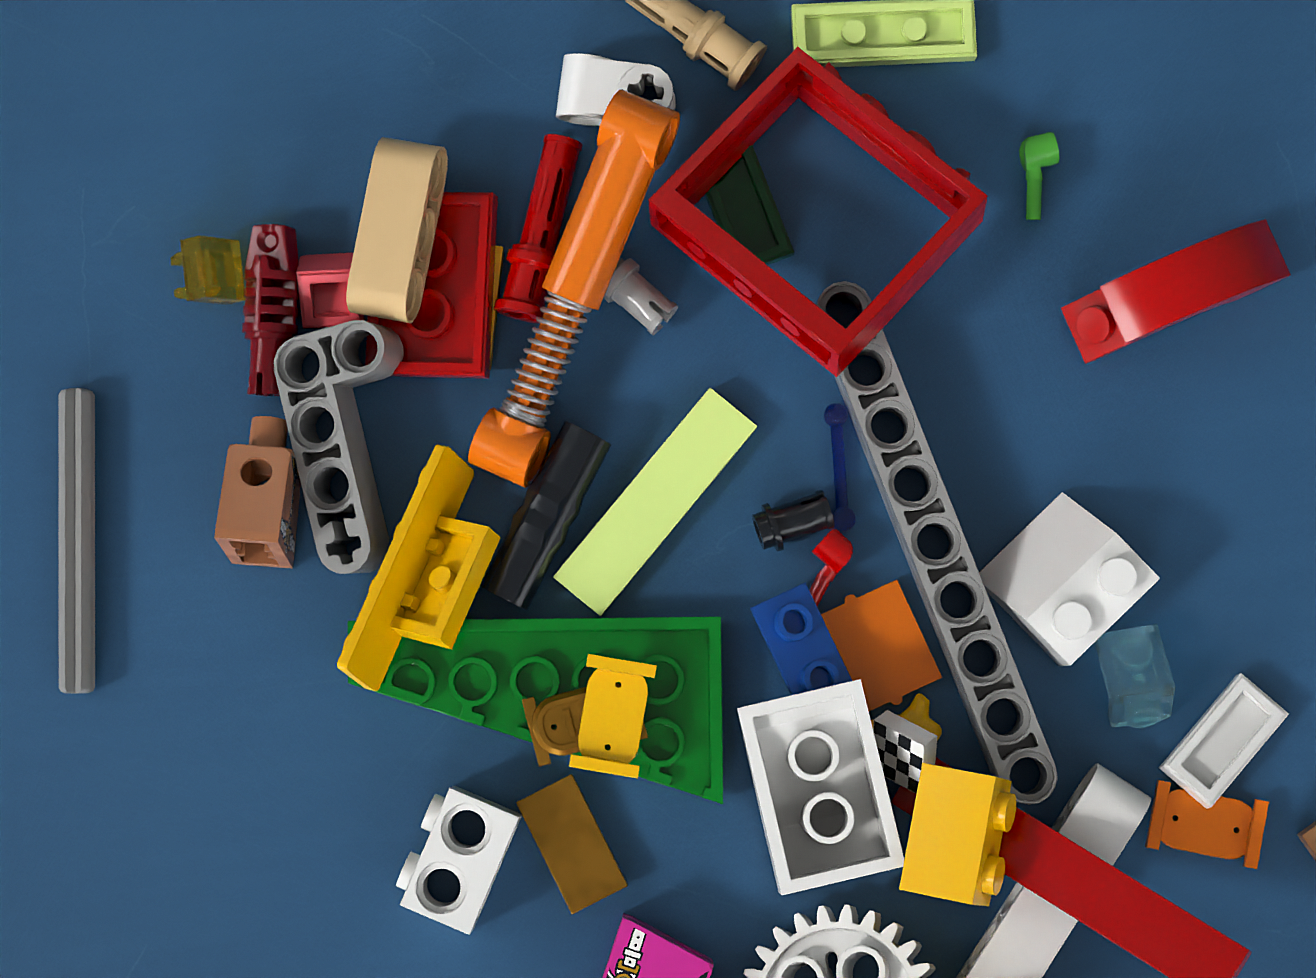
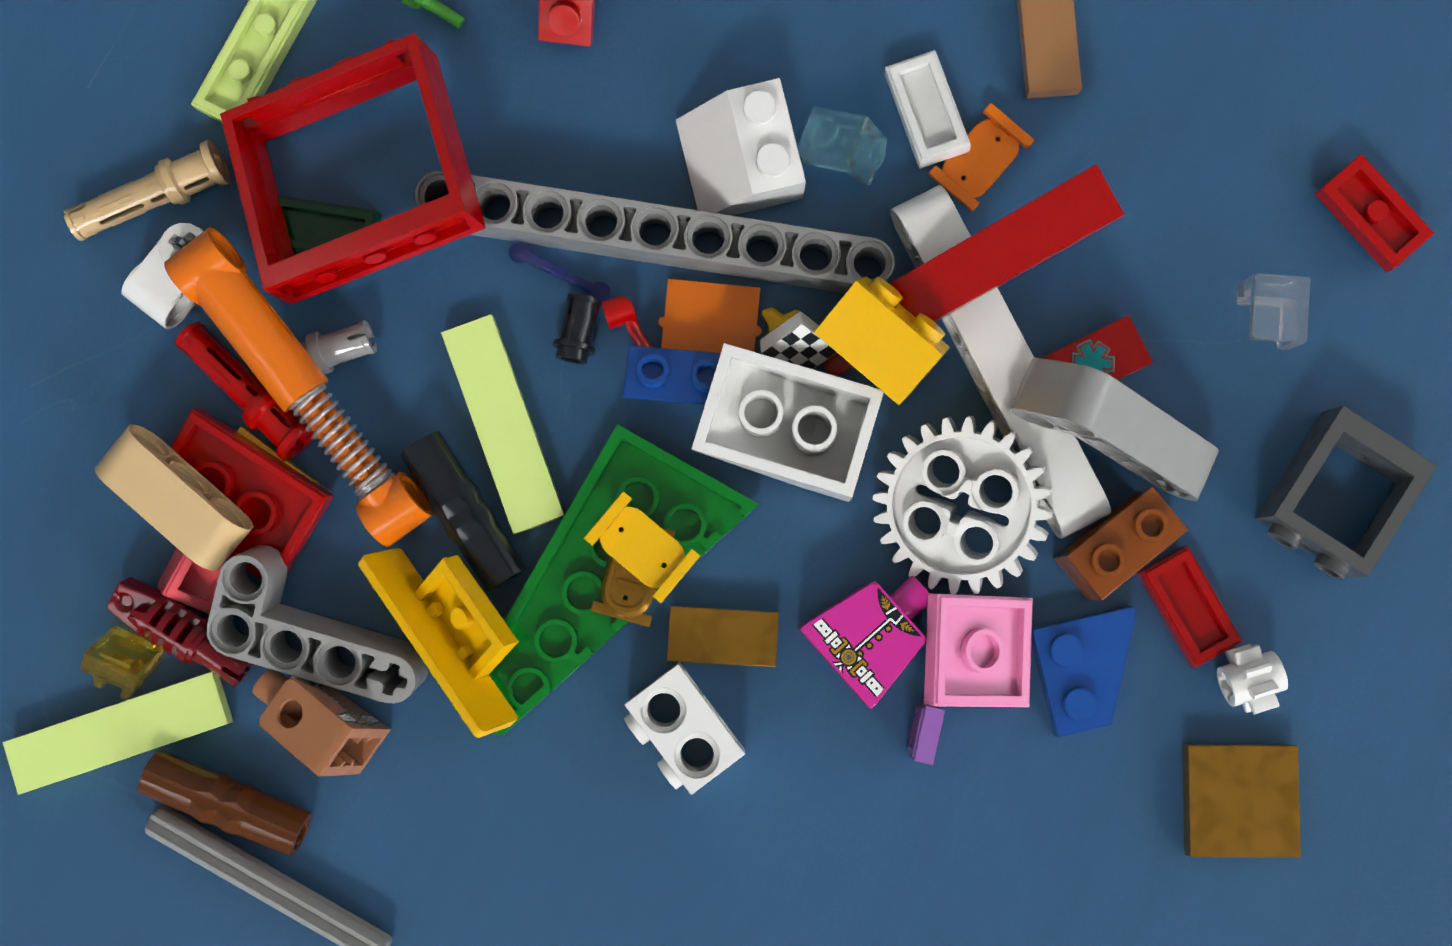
camera: 60 degrees left, 0 degrees up
none -> yellowish green tile [2,672,234,795]
none -> reddish brown axle [137,750,313,857]

